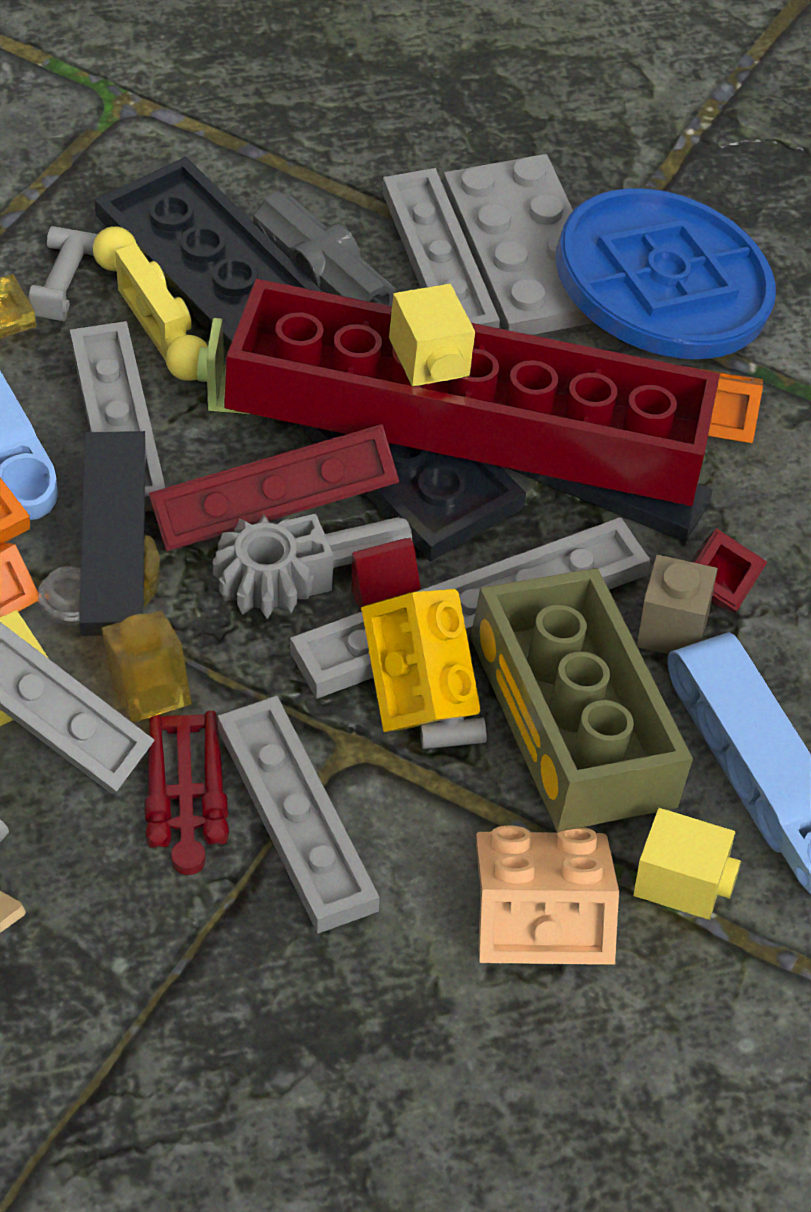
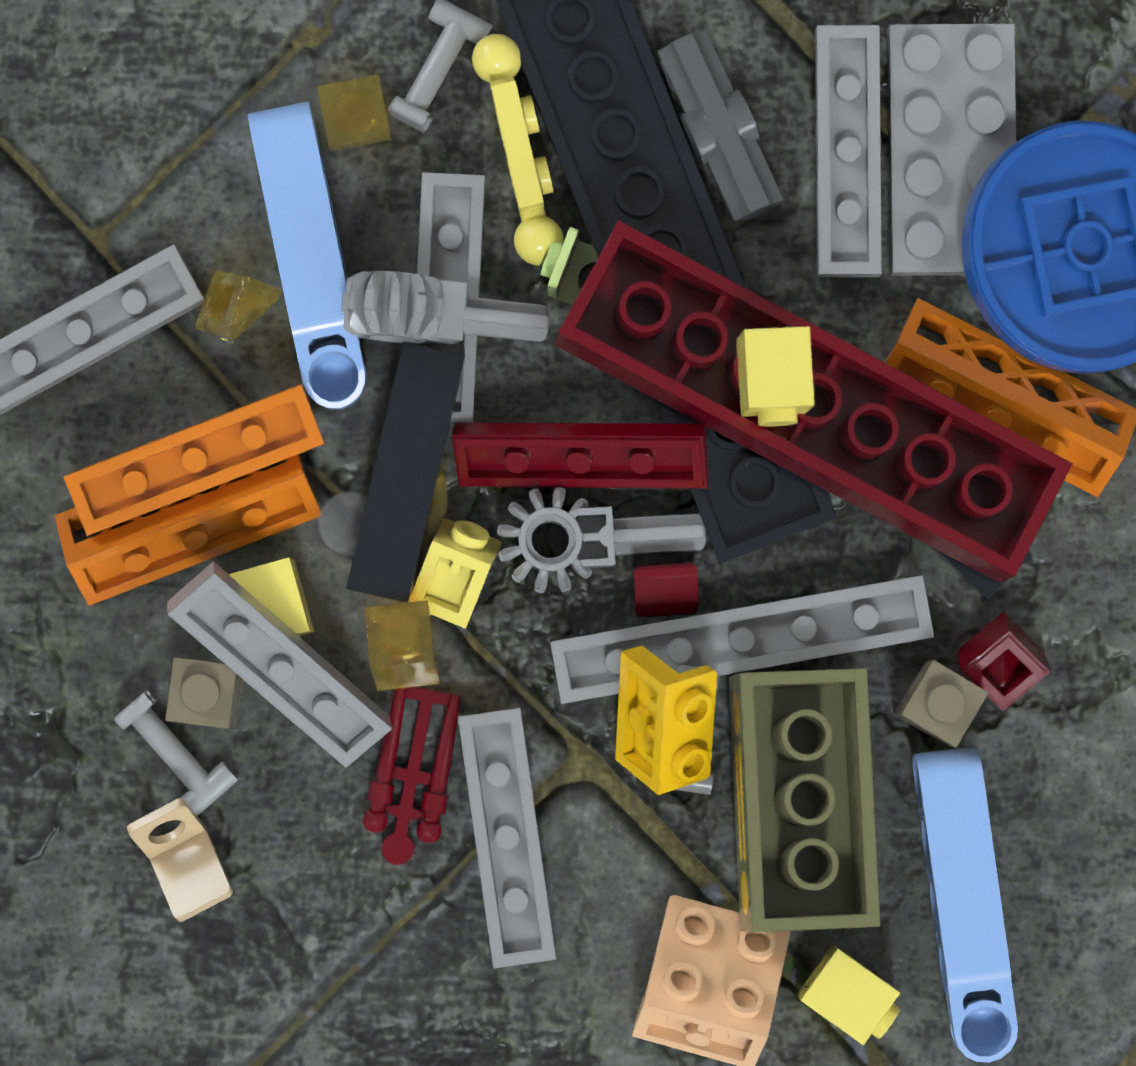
camera: 20 degrees right, 35 degrees up
none -> light grey gear [341,270,550,346]
none -> light yellow bracket [407,519,501,629]

